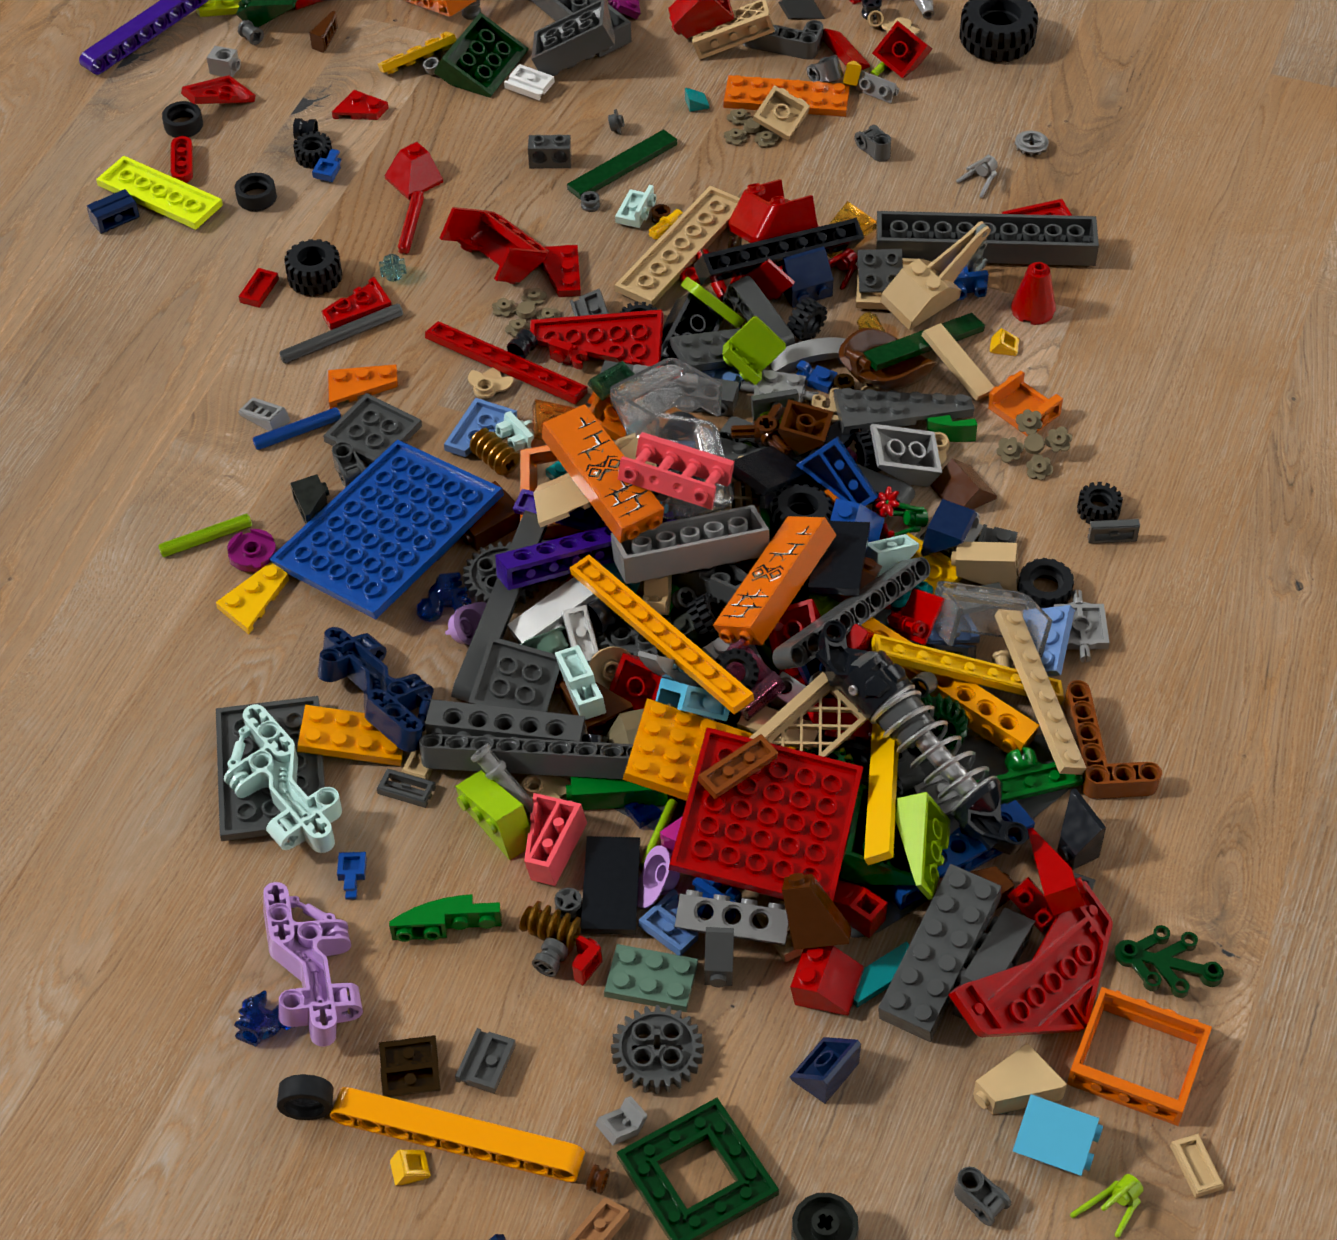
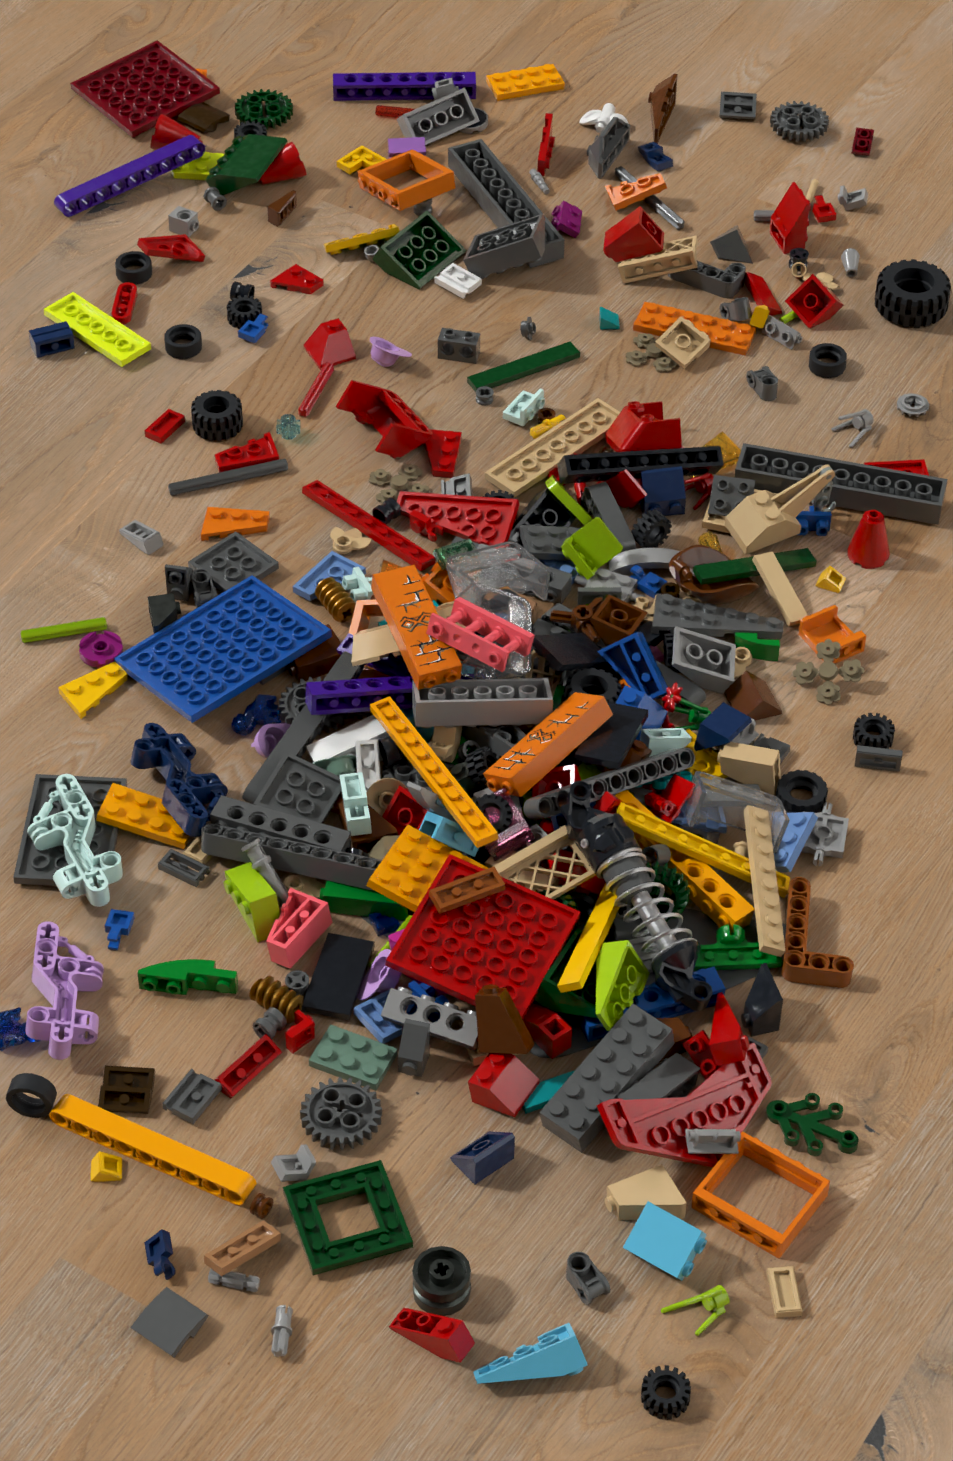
camera: 10 degrees right, 5 degrees down
blue axle [253,407,341,450] -> none
none -> dark grey slope [165,564,193,601]
none -> red slope [214,1034,282,1099]
none -> lavender piece [370,337,412,367]
none -> light grey hinge [685,1129,741,1154]
none -> black tyre [809,343,847,378]

